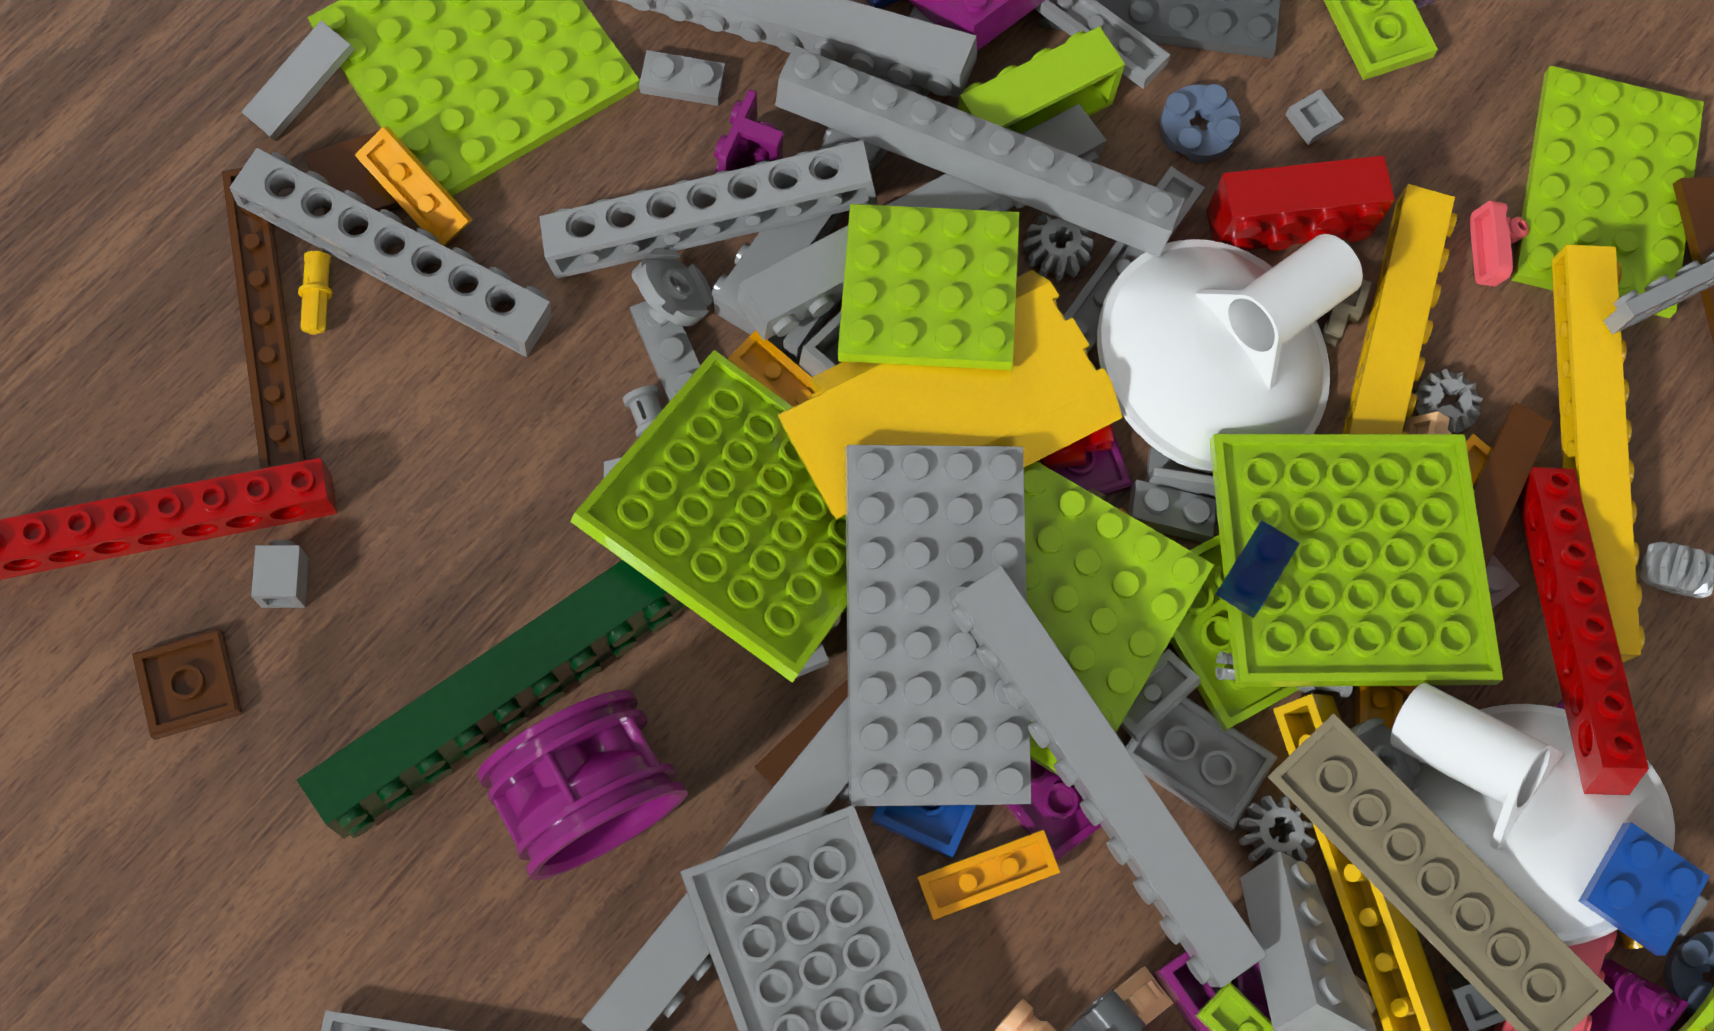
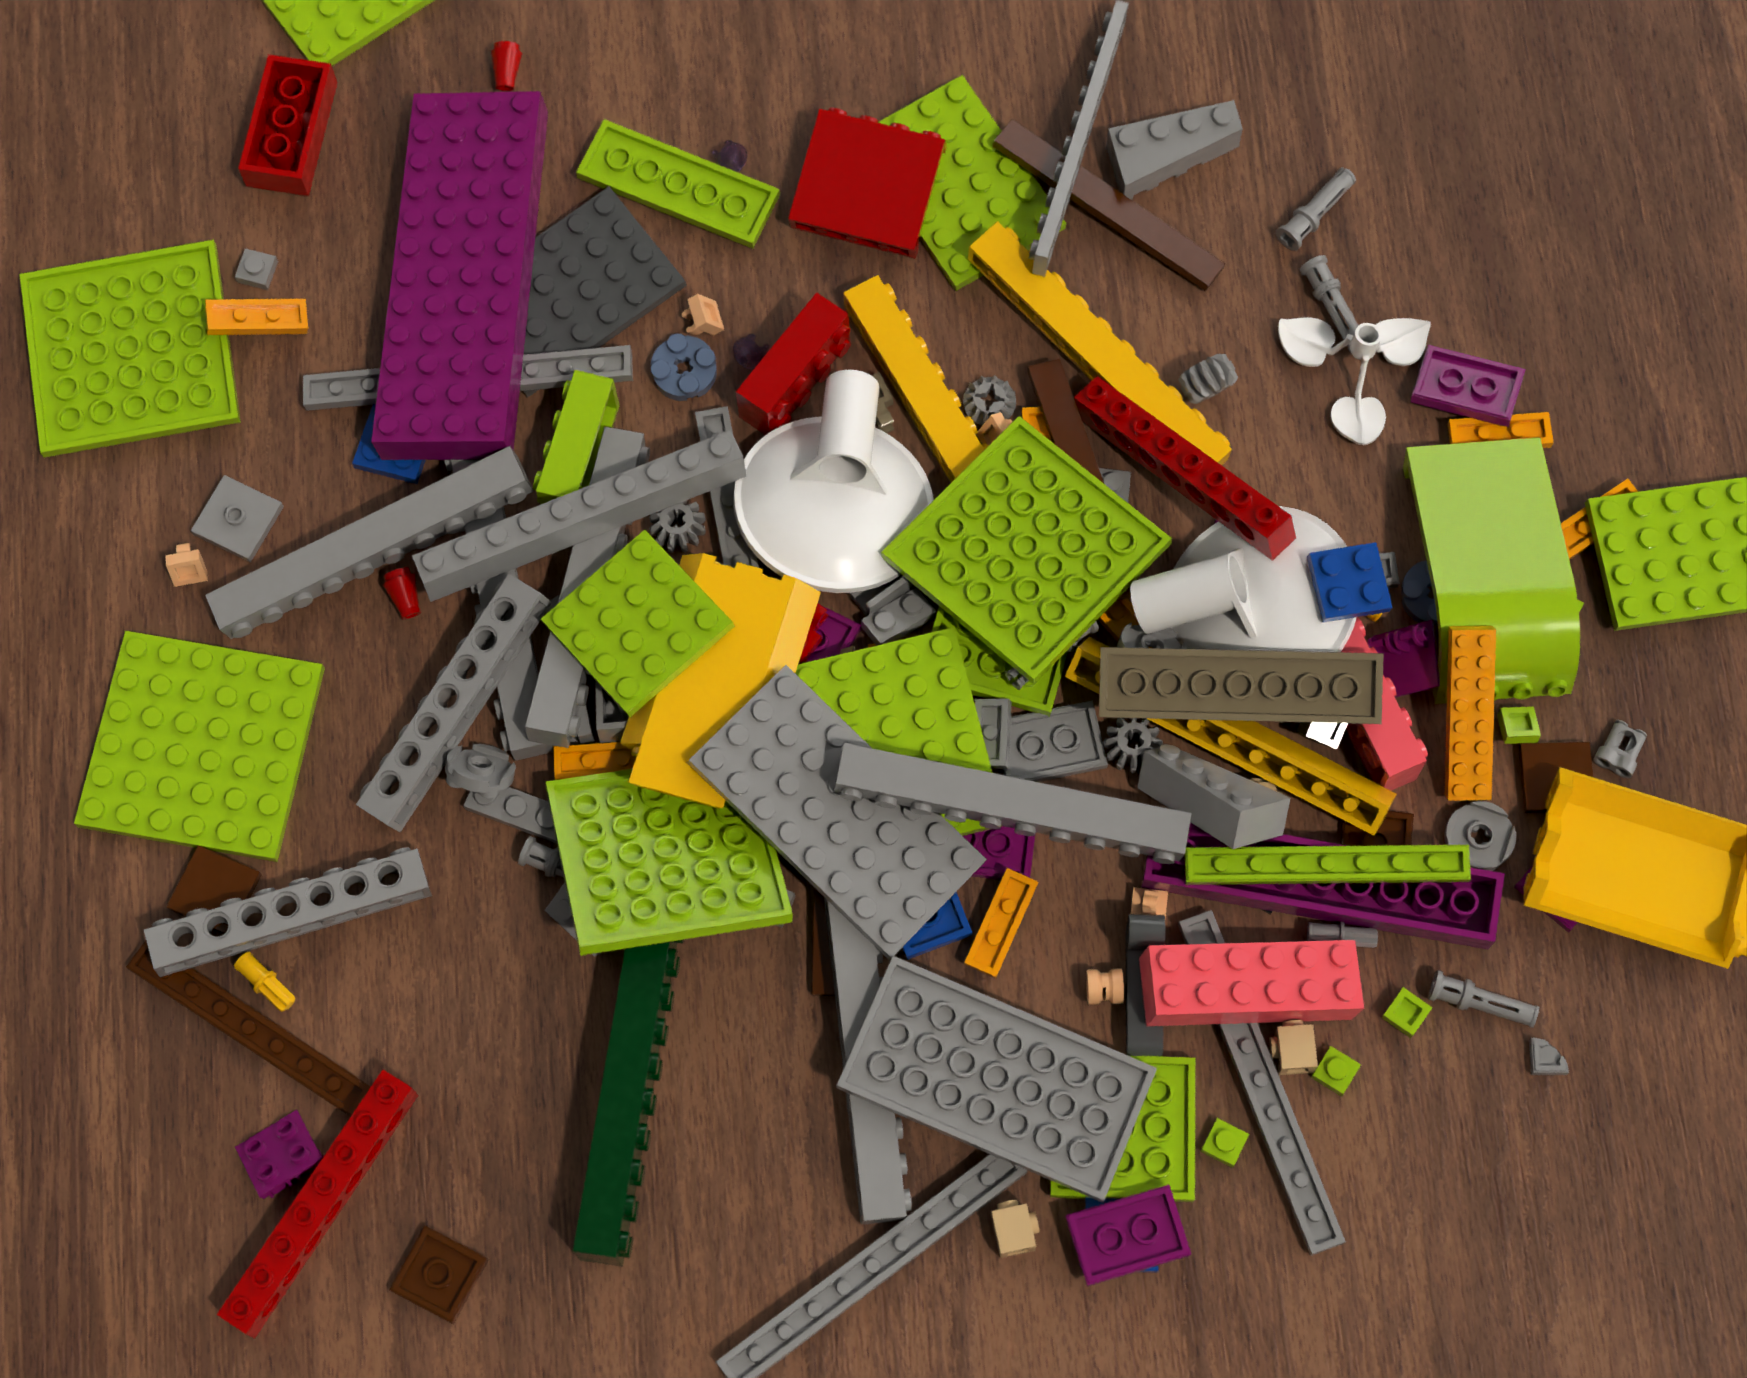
camera: 35 degrees left, 0 degrees up
light grey tile [241,20,355,141] -> none
light grey brick [251,539,309,608] -> none
light orange plate [355,126,473,247] -> none
magenta wheel [477,690,688,881] -> none
light grey plate [639,50,726,106] -> none
magenta bracket [714,89,783,174] -> none
clear blue plate [1215,520,1300,618] -> none
light grey plate [1285,89,1344,145] -> none
coral piece [1470,200,1530,287] -> none
none -> magenta hinge [235,1110,324,1199]
none -> red cone [383,567,421,620]
none -> light nougat tile [682,294,724,335]
none -> plate [733,334,769,369]
none -> red panel [788,107,946,259]

